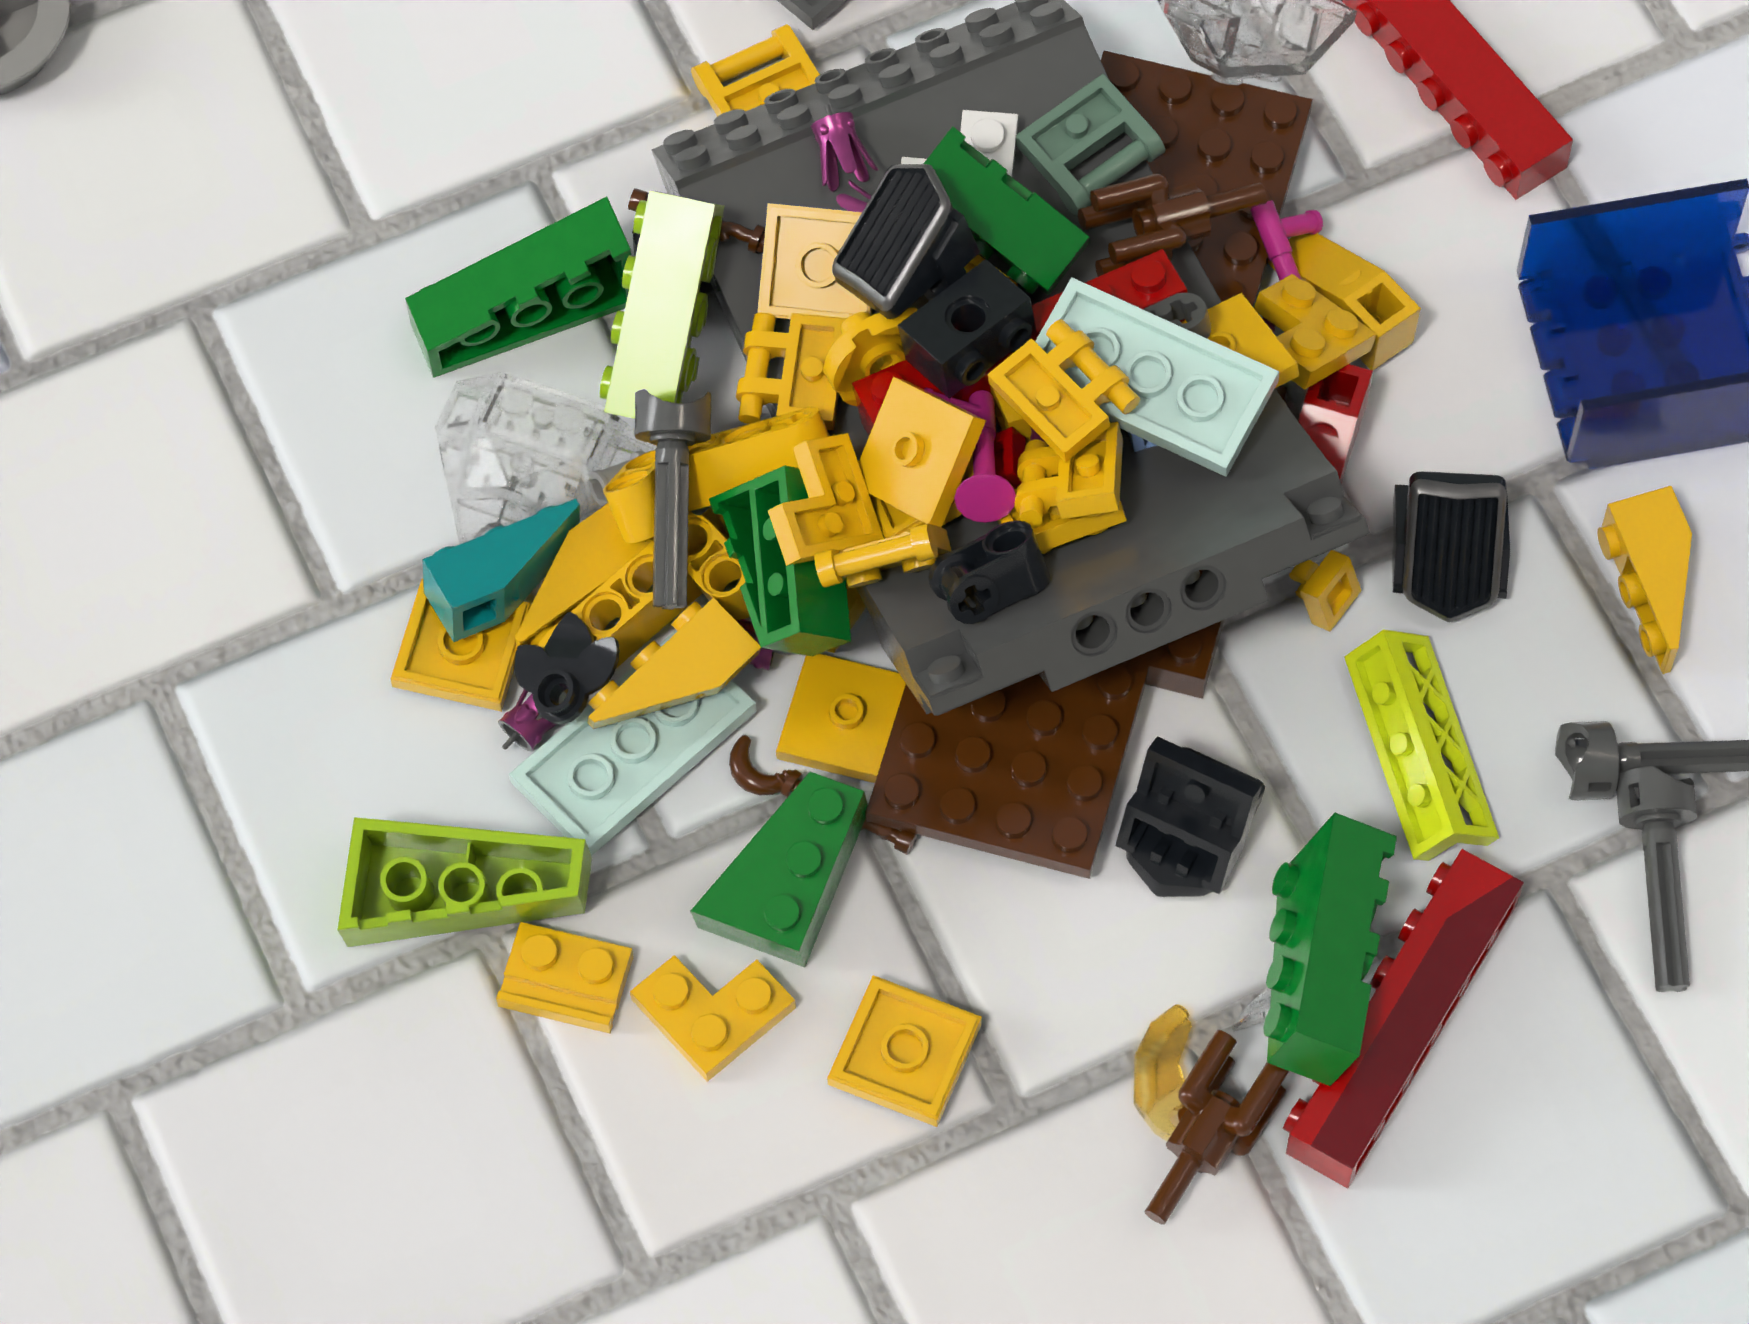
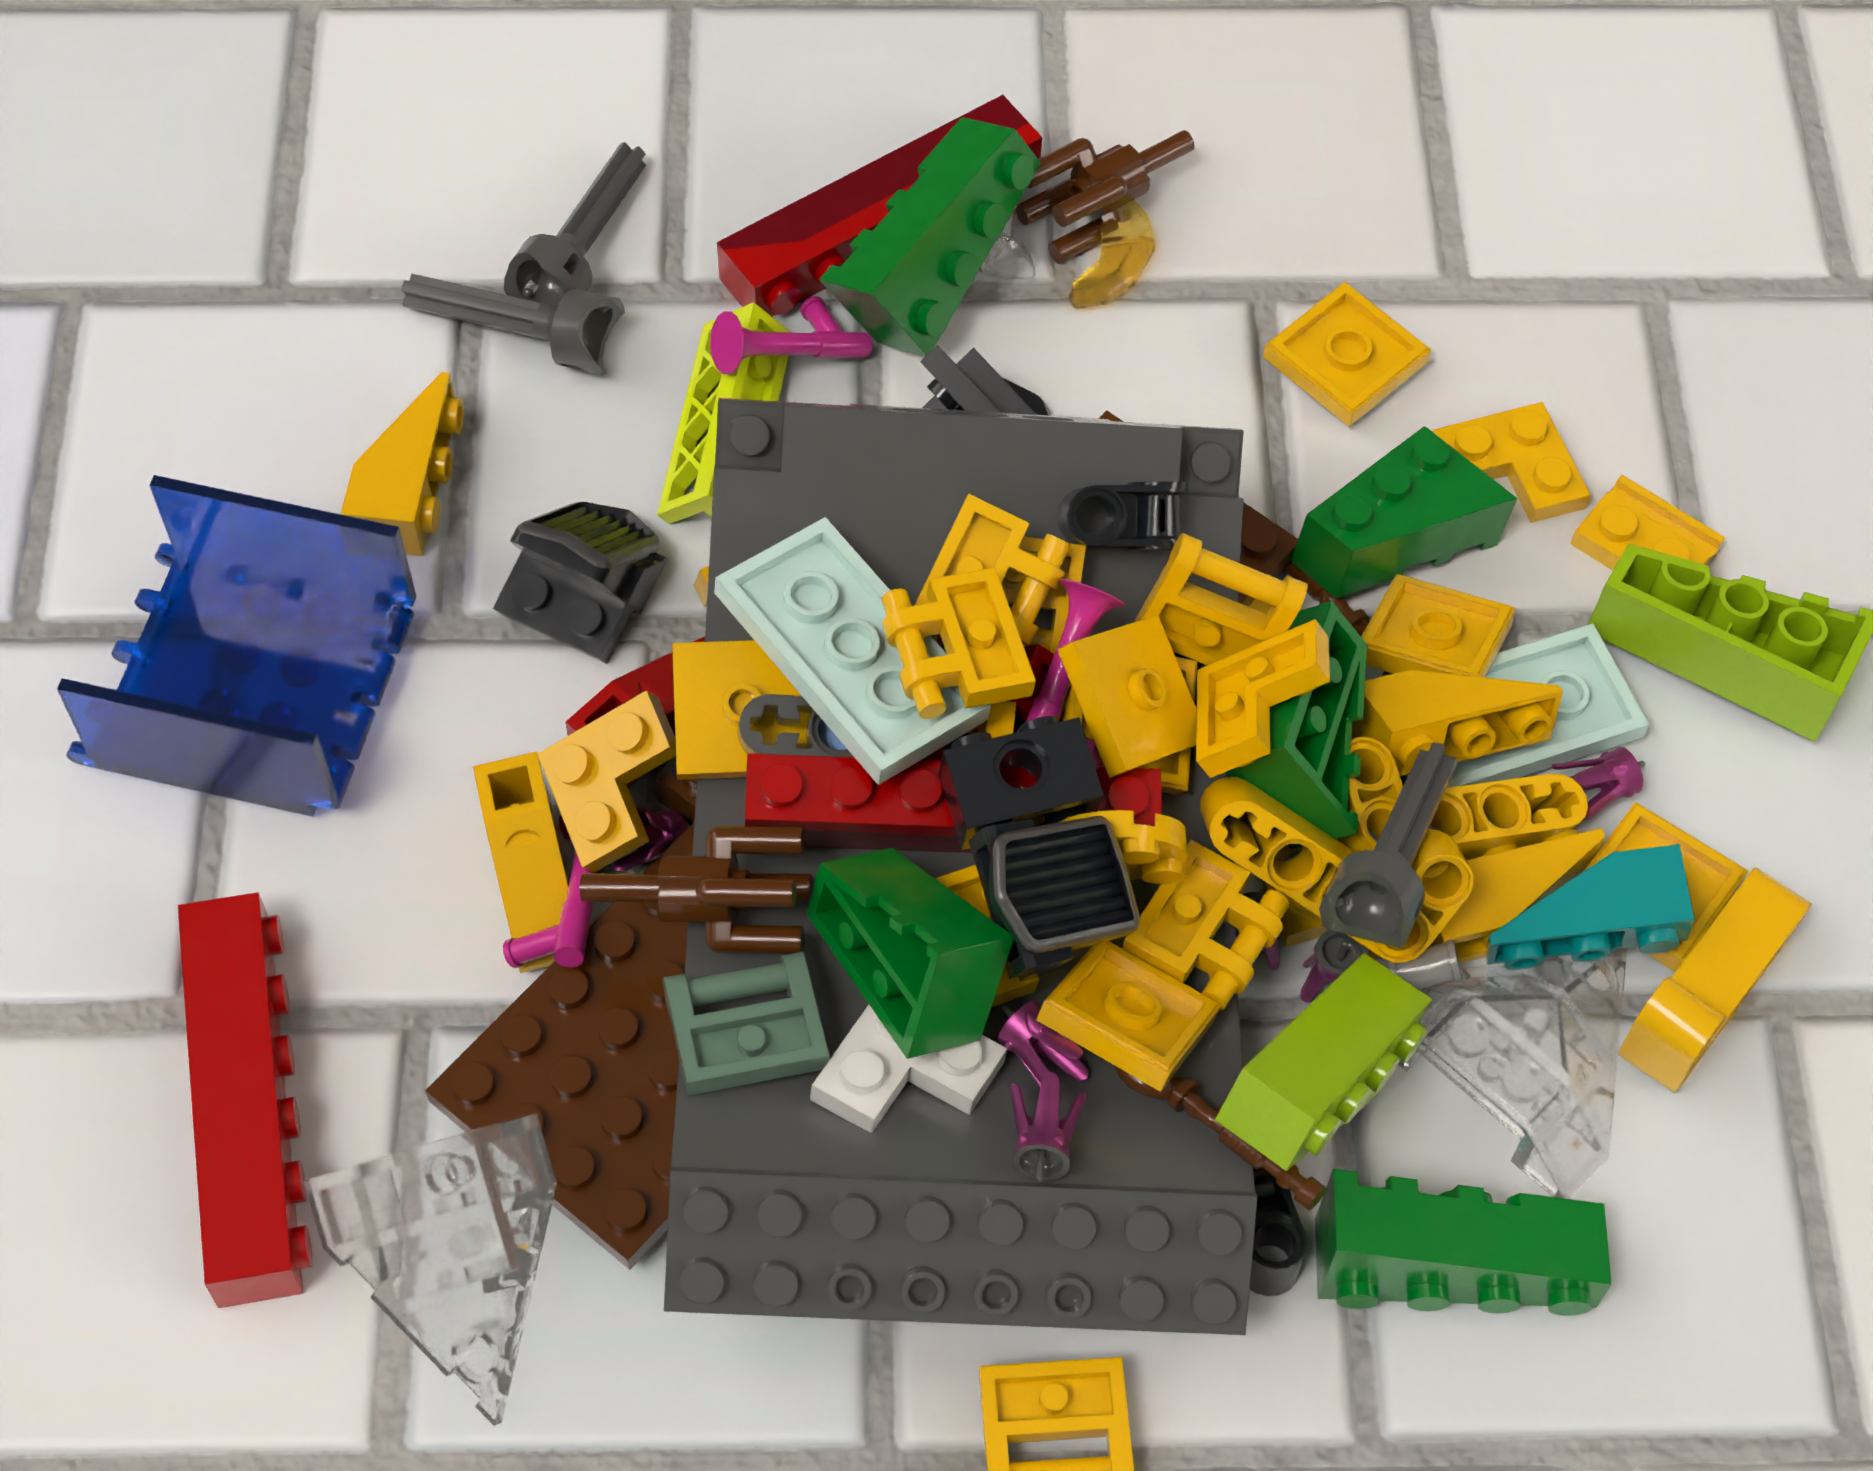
camera: 160 degrees left, 5 degrees down
black plate [514,612,620,724] -> none
none -> dark pink piece [710,296,872,374]
none -> yellow plate [1361,574,1515,677]
none -> yellow beam [1618,867,1812,1094]

